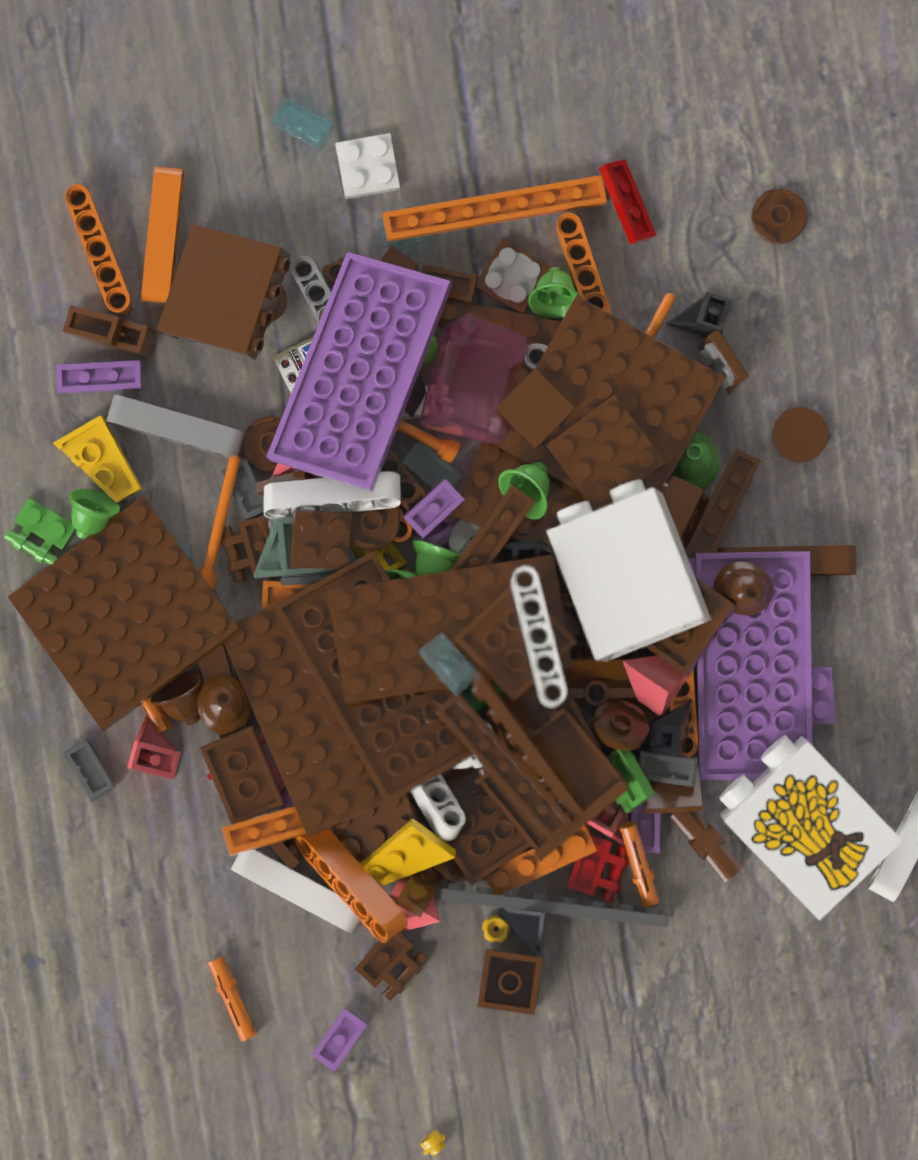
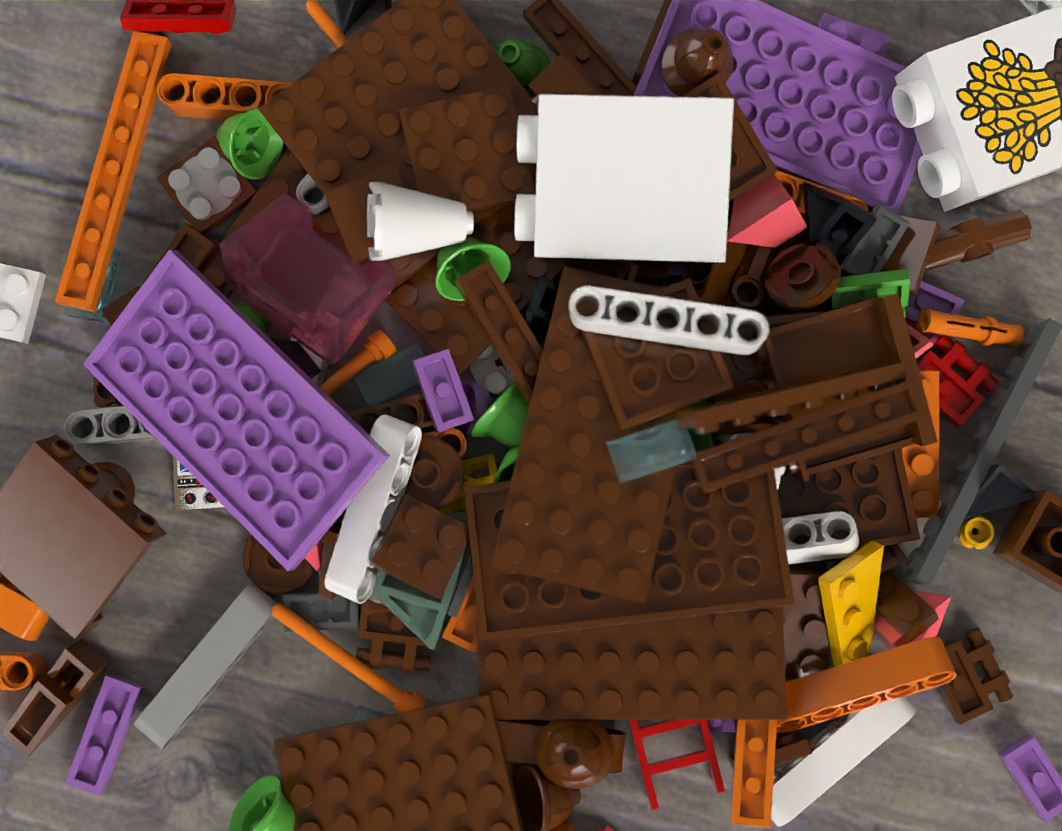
camera: 70 degrees left, 0 degrees up
yellow wing [53,415,143,503] -> none
reddish brown tile [200,726,285,825] -> none
none -> white cone [367,182,473,261]

